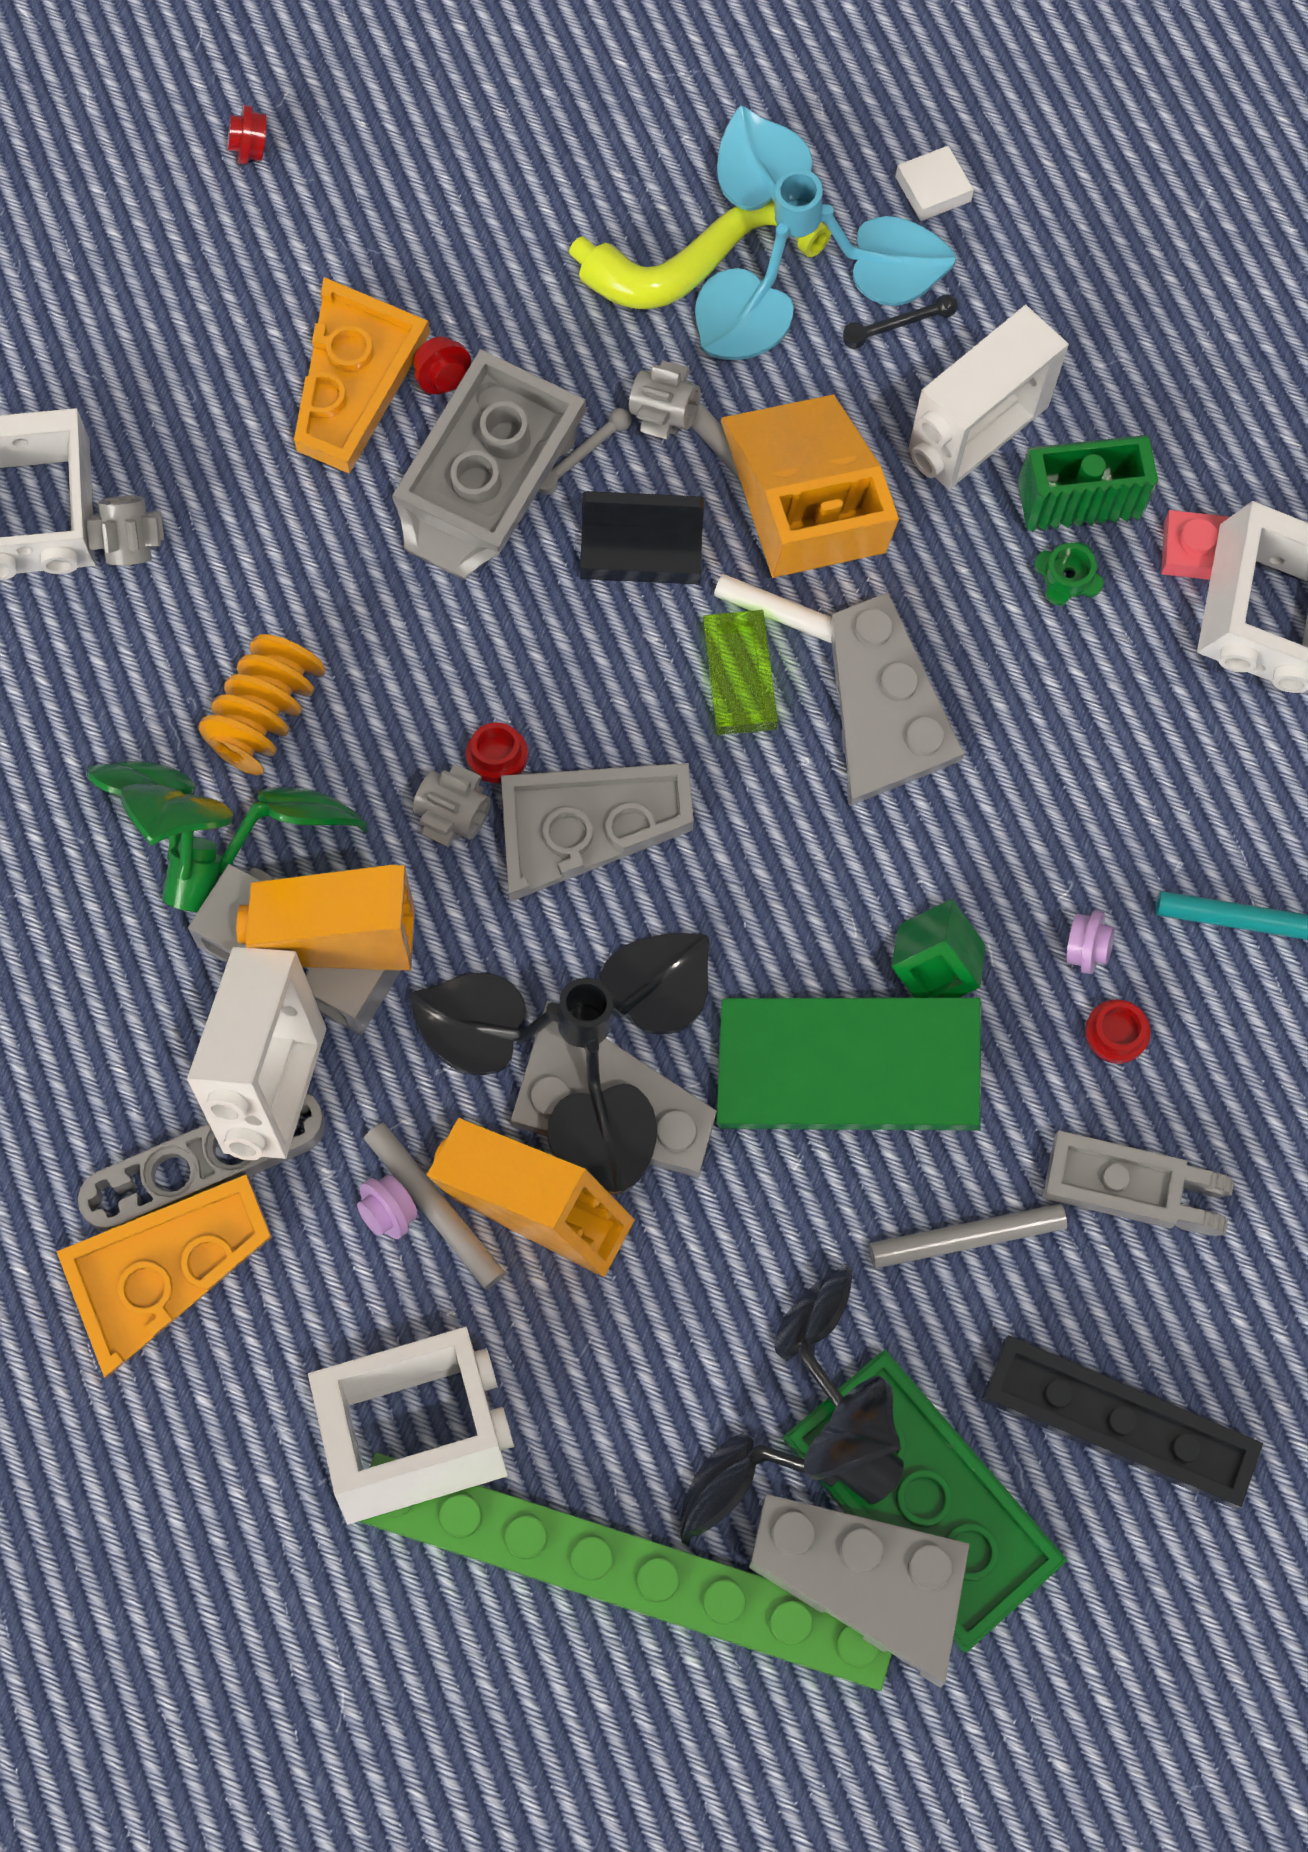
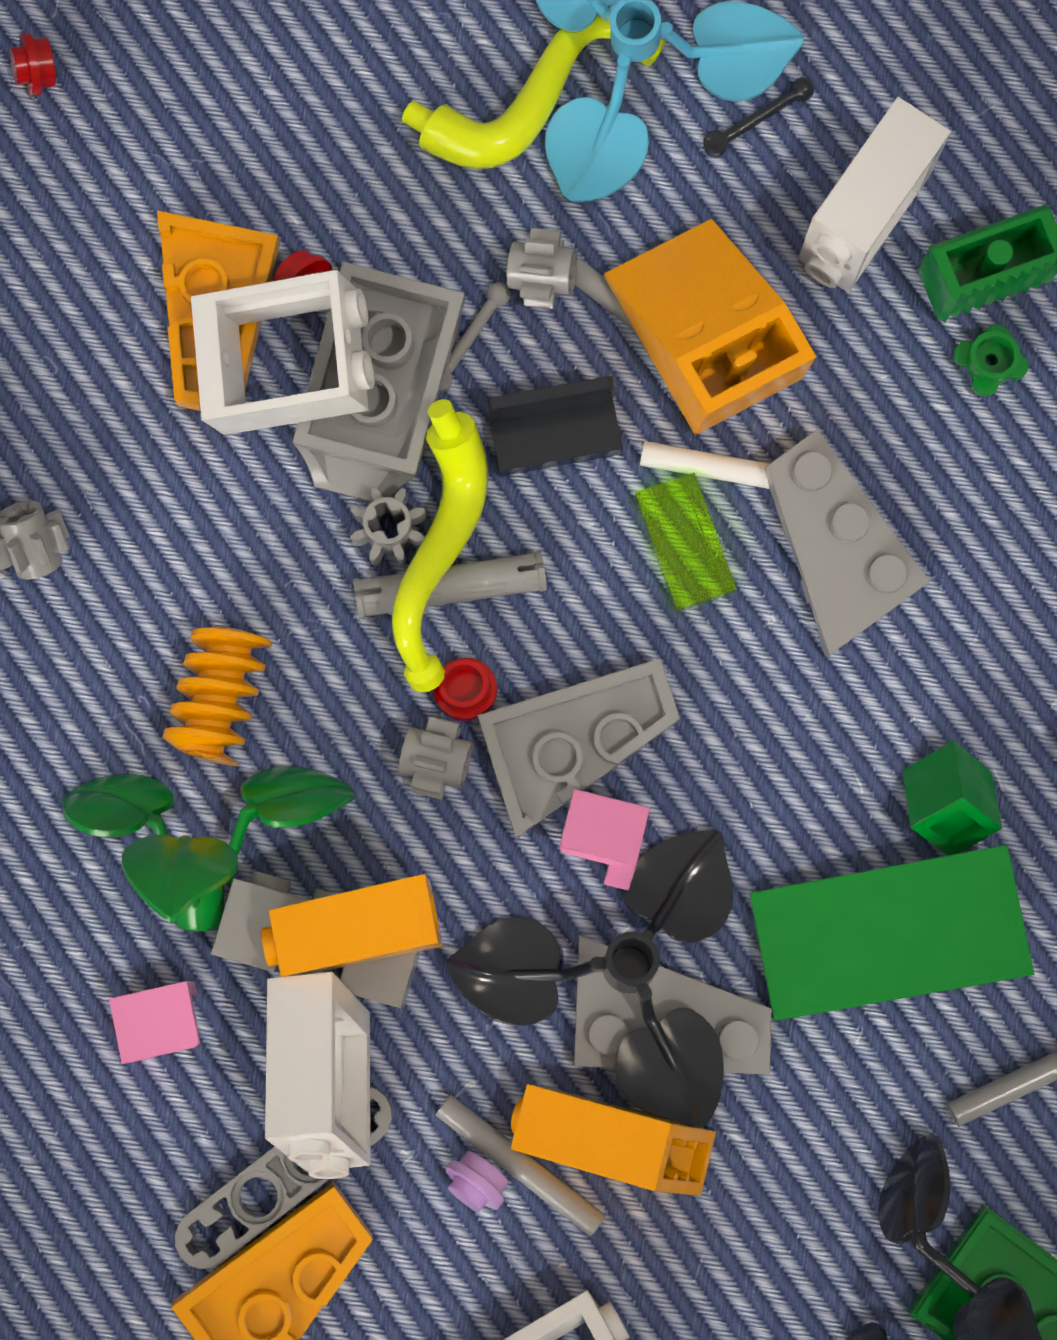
camera: 10 degrees left, 10 degrees up
none -> bright pink panel [109,981,200,1064]
none -> white window [191,270,374,435]
none -> light grey gear [350,487,427,566]
none -> light grey pin [353,551,547,619]
none -> neon yellow animal [392,399,488,693]
none -> bright pink panel [560,789,650,891]

